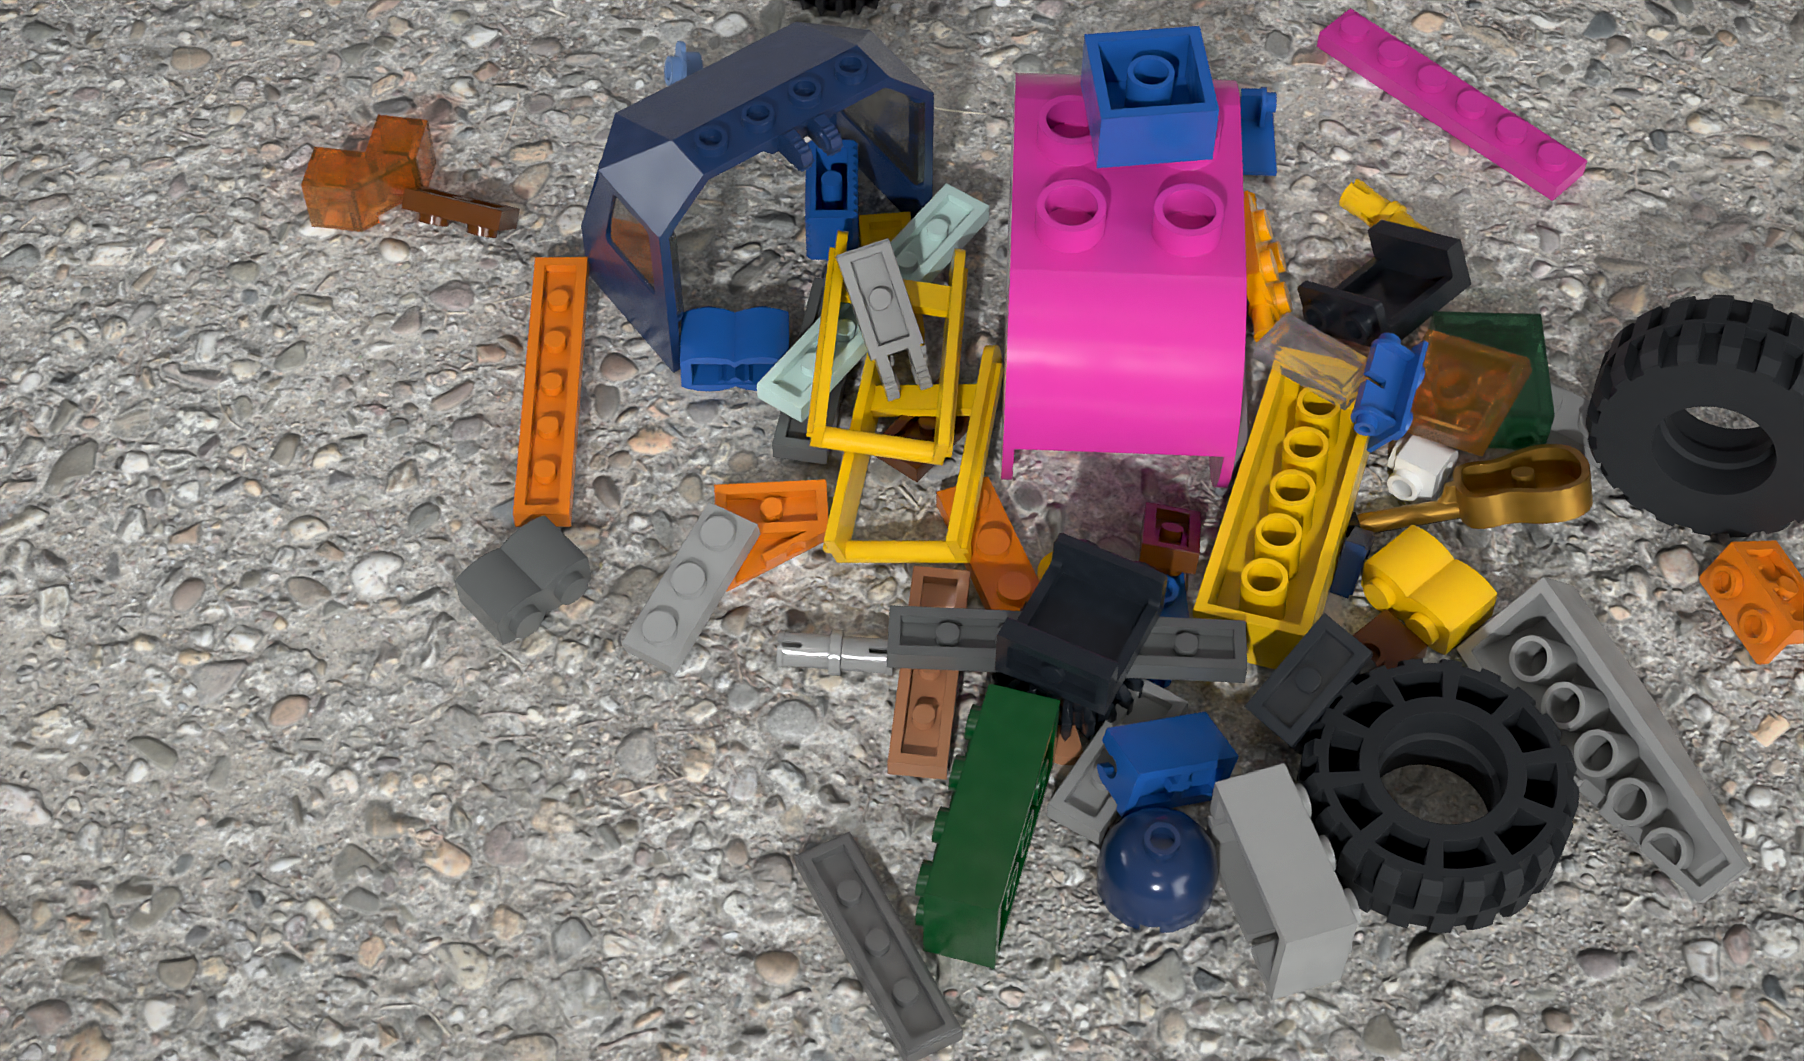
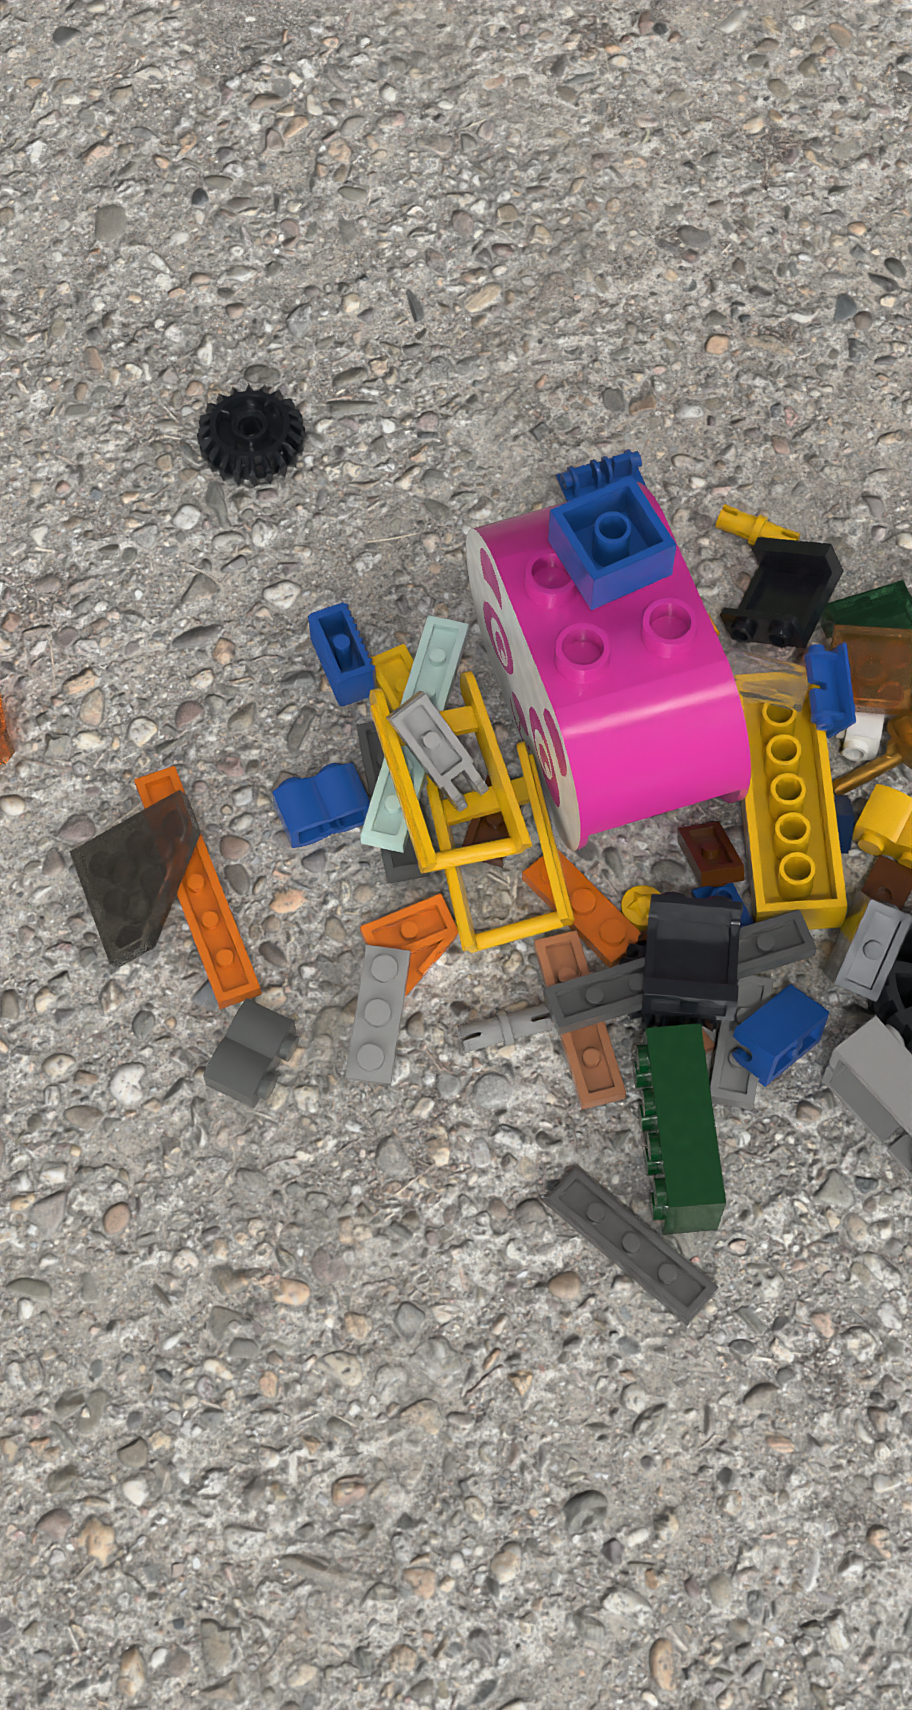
camera: 20 degrees left, 10 degrees up
reddish brown plate [401,186,520,238] -> none
dark blue windscreen [581,22,934,373] -> none
medium blue plate [664,41,703,86] -> none
dark blue cylinder [1096,807,1219,933] -> none
dark pink plate [1317,8,1587,201] -> none
none -> clear smoke plate [69,790,201,968]

